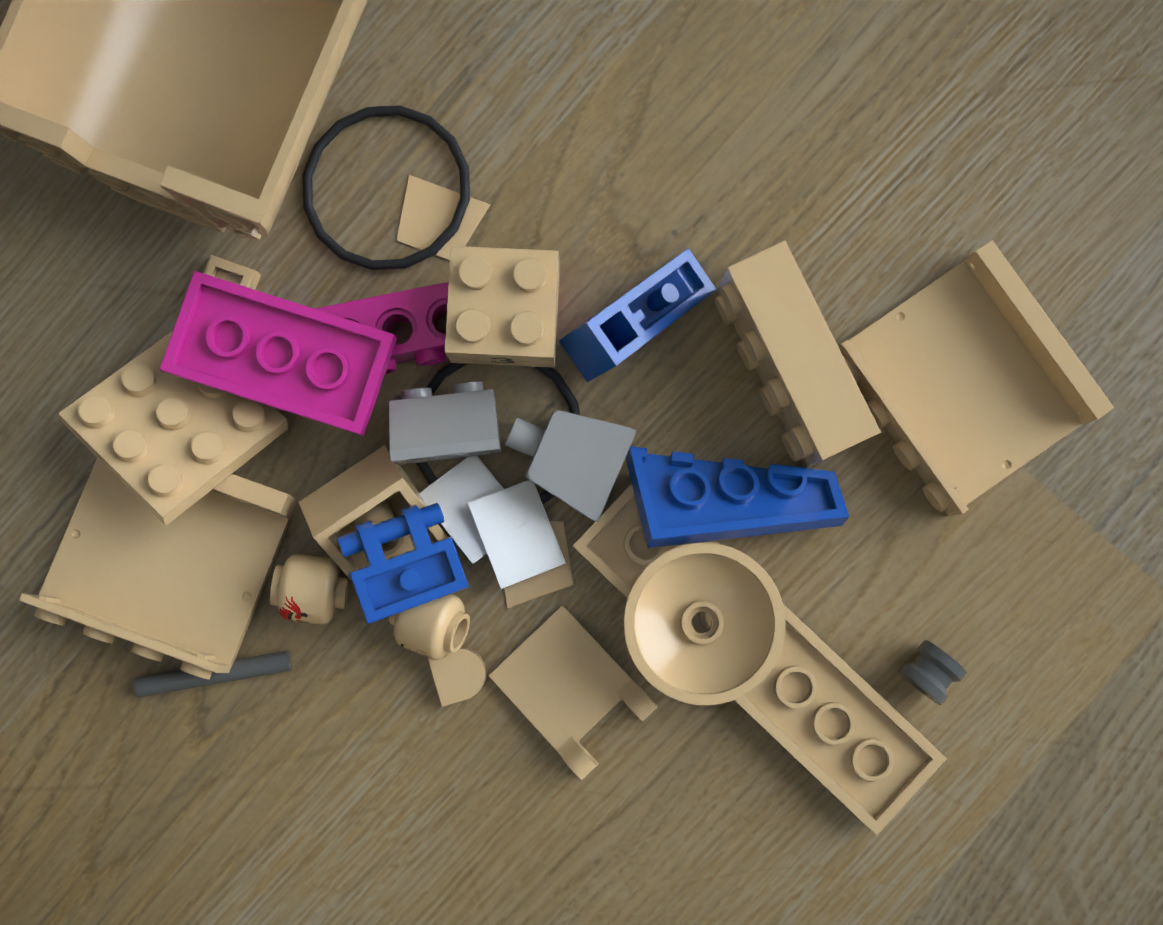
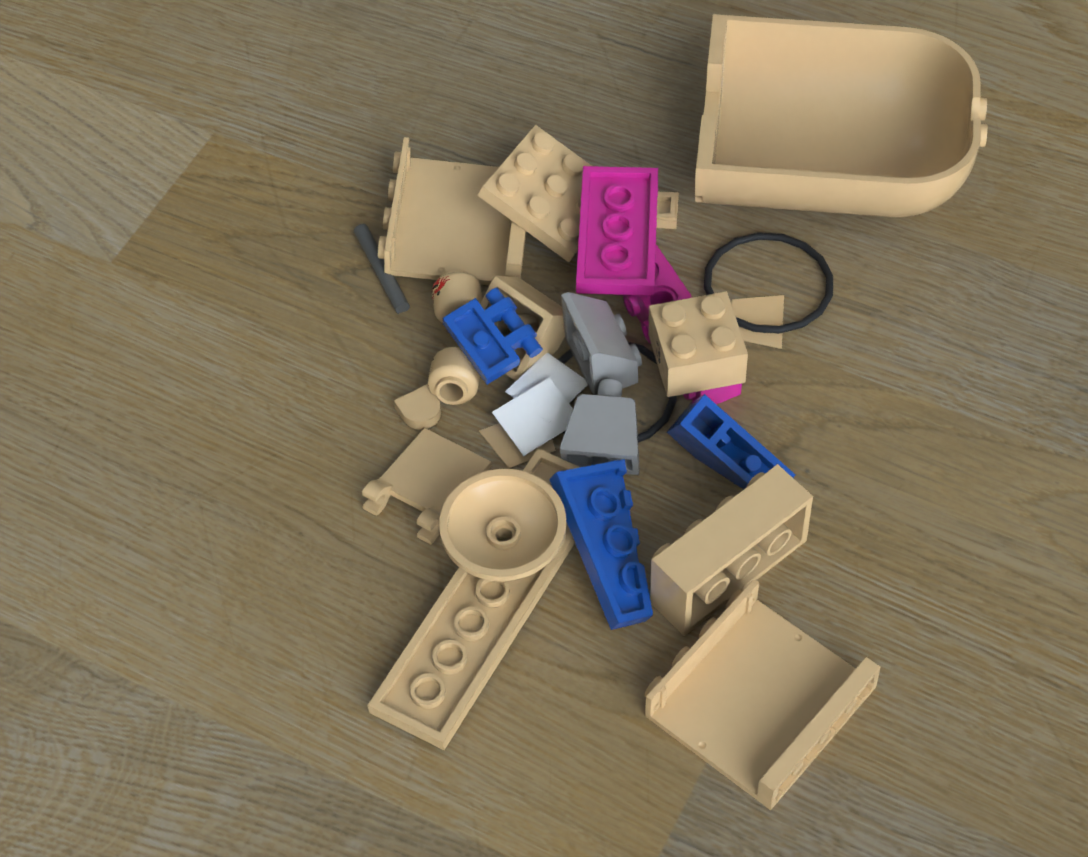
camera: 75 degrees right, 30 degrees down
dark grey wheel [898,640,967,705] -> none

